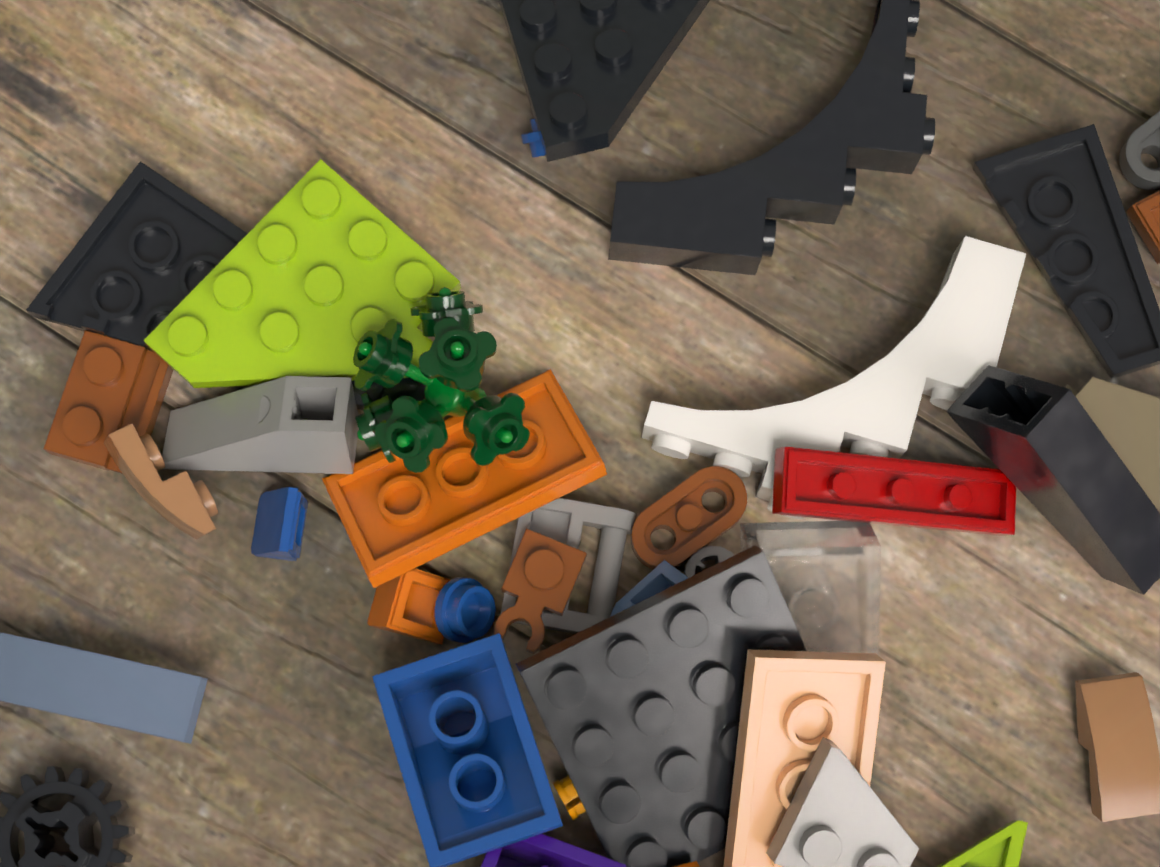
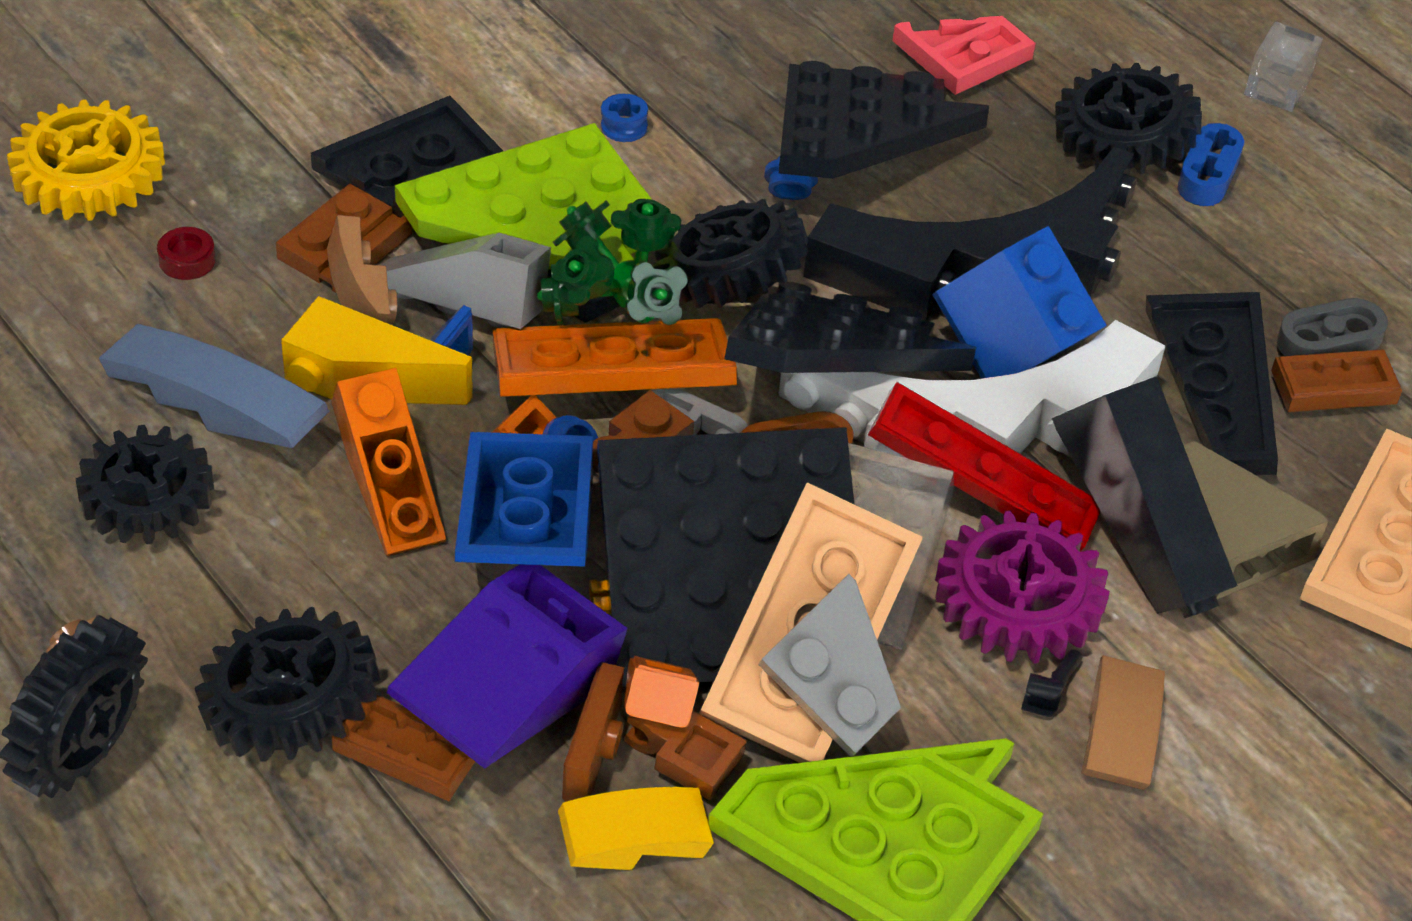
camera: 20 degrees right, 30 degrees down
none -> yellow slope [281,296,473,405]
none -> orange slope [331,368,447,557]
none -> blue bush [601,93,648,142]
none -> black gear [653,199,809,309]
none -> black wing [724,281,977,373]
none -> blue slope [932,226,1107,379]
none -> magenta gear [935,511,1110,664]
none -> black hand [1021,649,1083,717]

